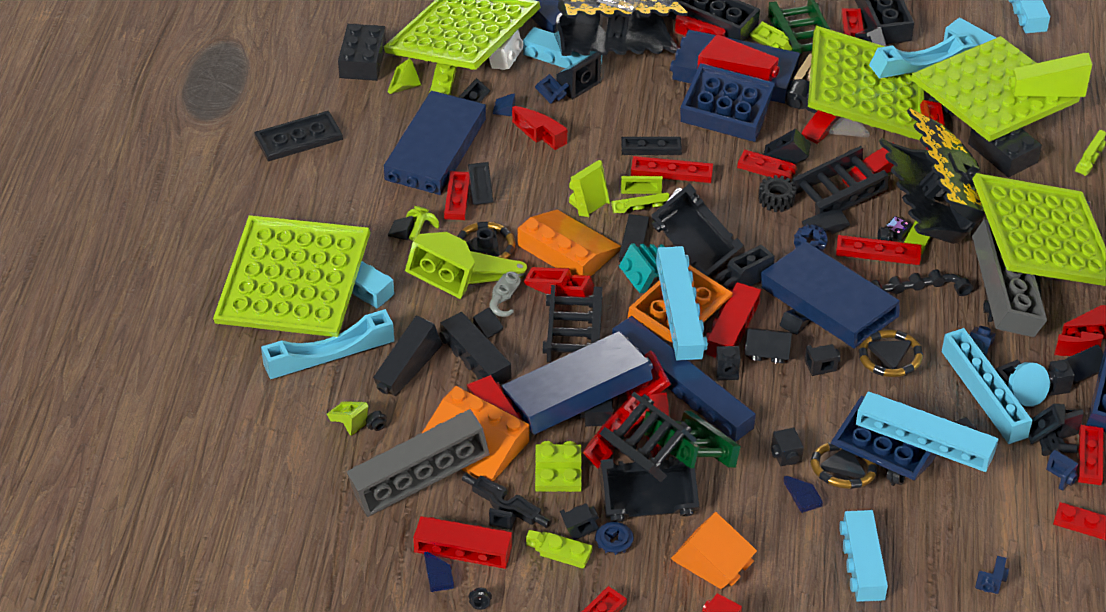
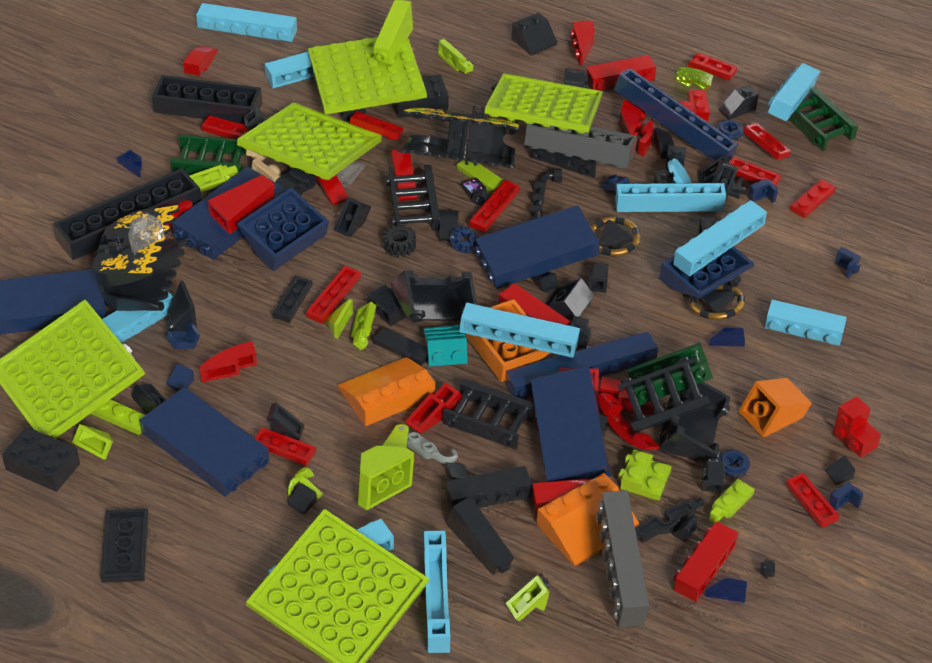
camera: 70 degrees left, 0 degrees up
black piece [457,221,515,259] -> none
lime slope [569,160,610,217] -> none
black hinge [715,245,774,290] -> none
red plate [737,149,797,182] -> none
black brick [771,427,804,467] -> none
medium azure arch [869,32,978,78] -> none

